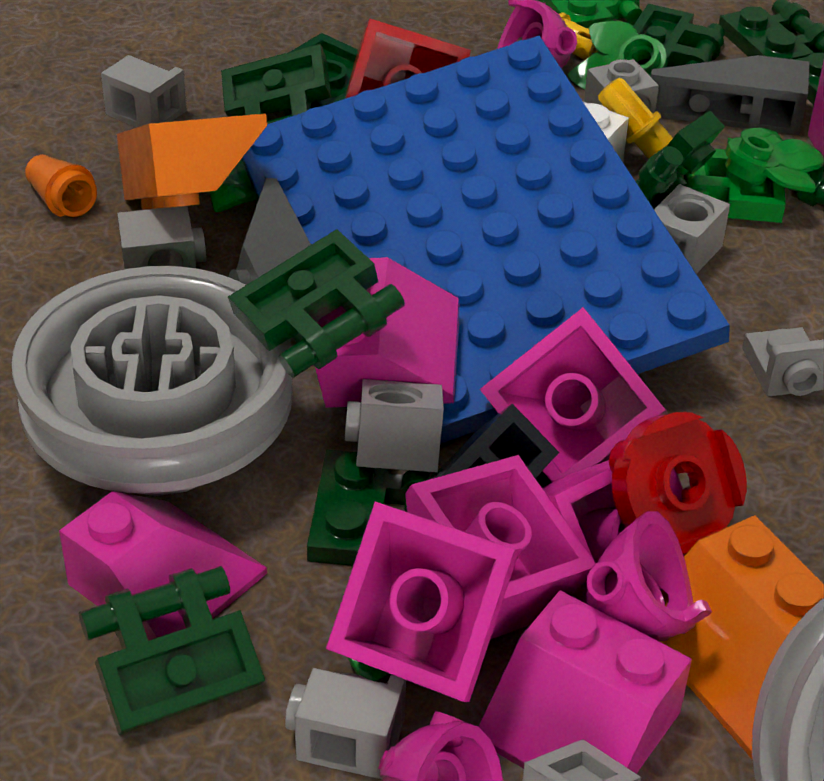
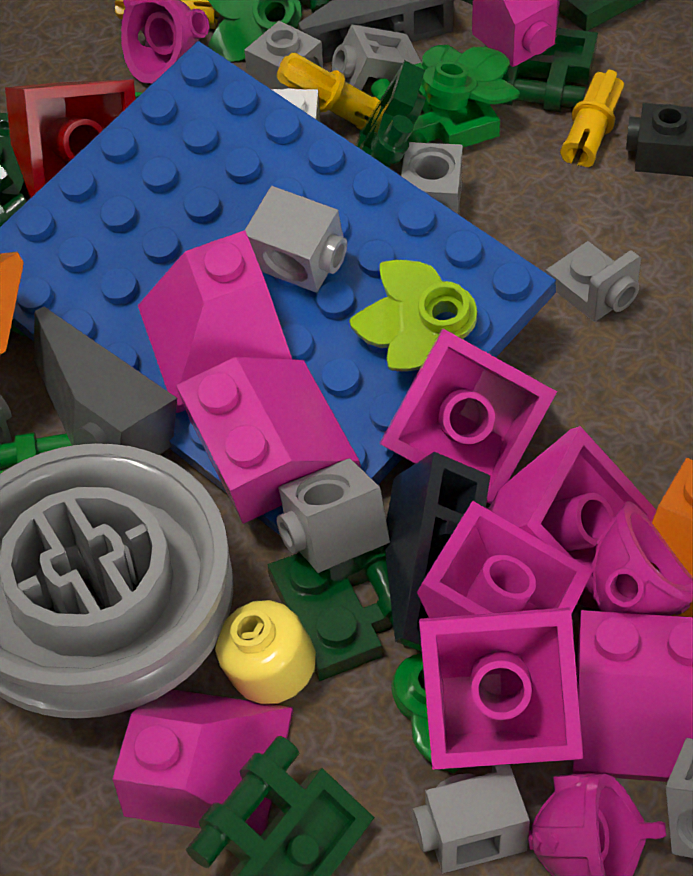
camera: 25 degrees left, 10 degrees up
dark green plate [228,229,405,378] -> none
red plate [609,412,747,554] -> none
none -> dark pink slope [138,230,292,413]
none -> light yellow head [215,600,316,704]
none -> light grey brick [245,186,347,293]
none -> light grey bracket [332,24,421,91]
none -> lime plate [349,260,477,371]

